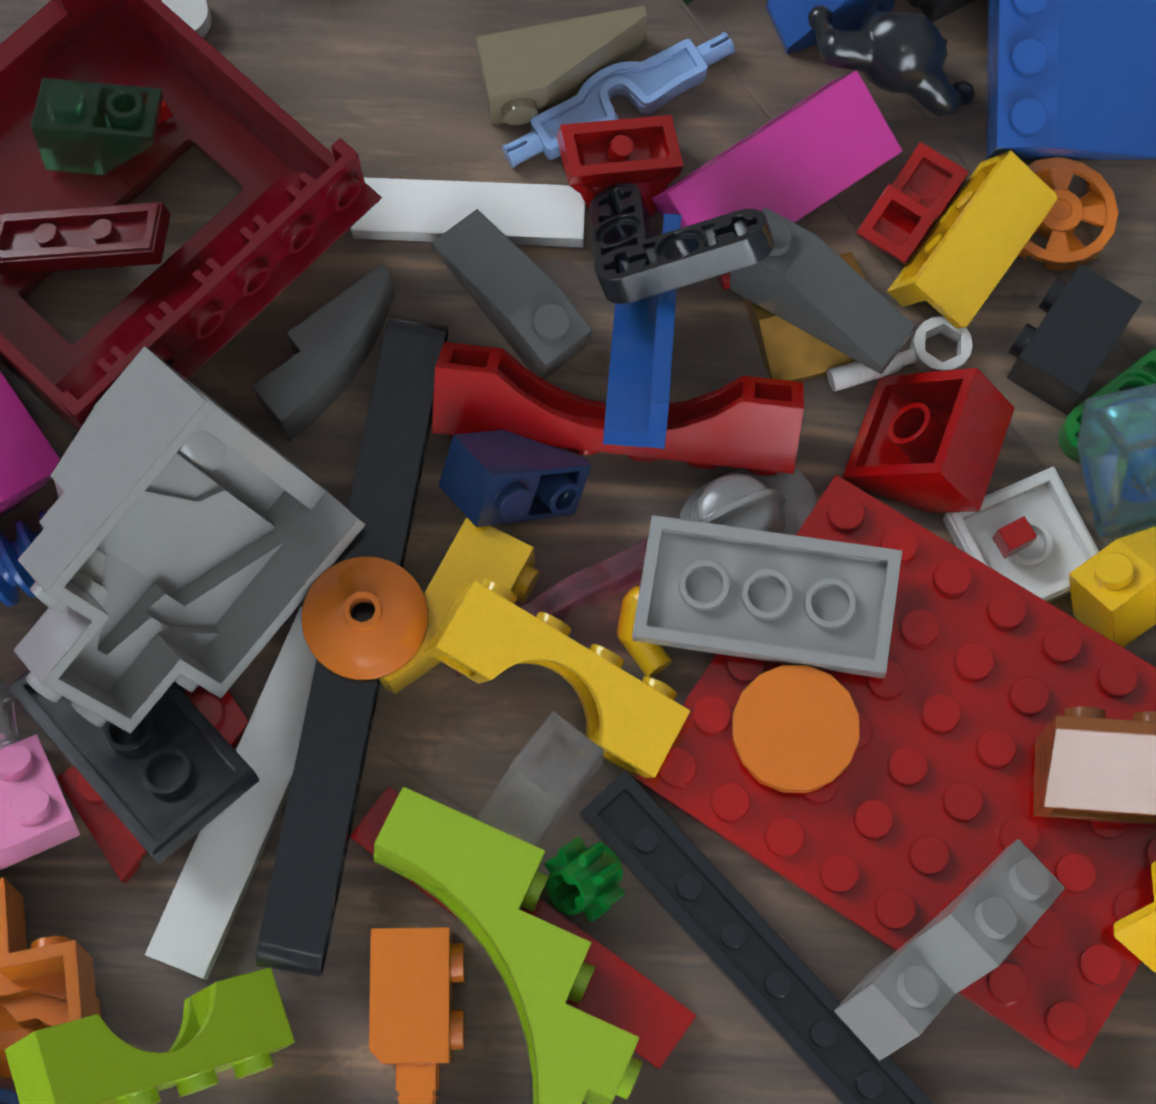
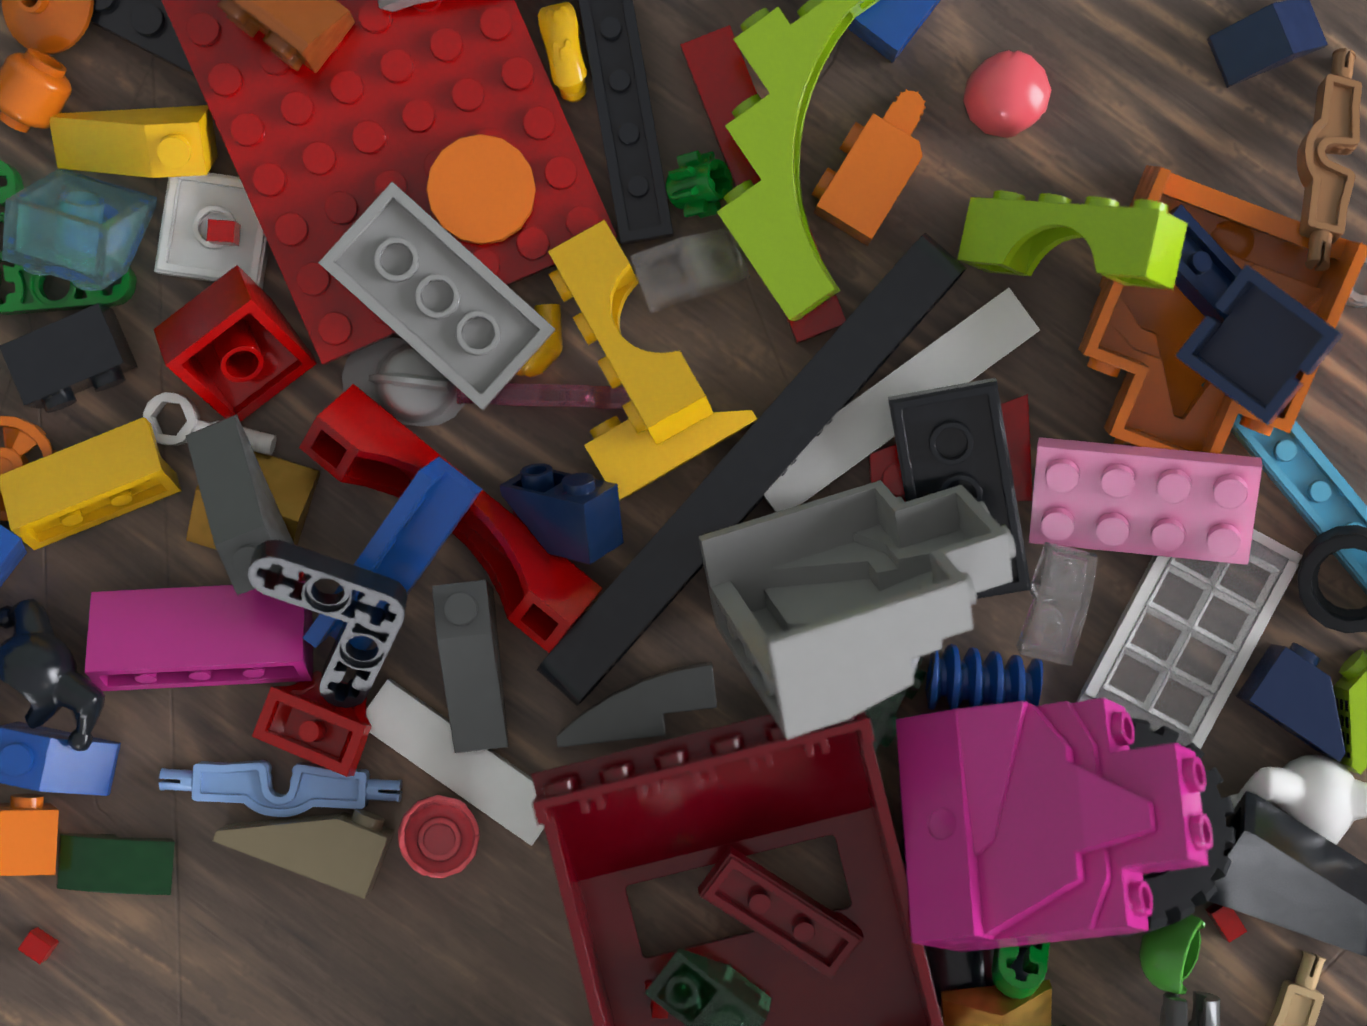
camera: 150 degrees left, 15 degrees up
orange dish [301,557,428,680] -> none
red slope [856,142,969,265] -> none
none -> coral hair [398,795,480,879]
none -> yellow piece [538,2,587,103]

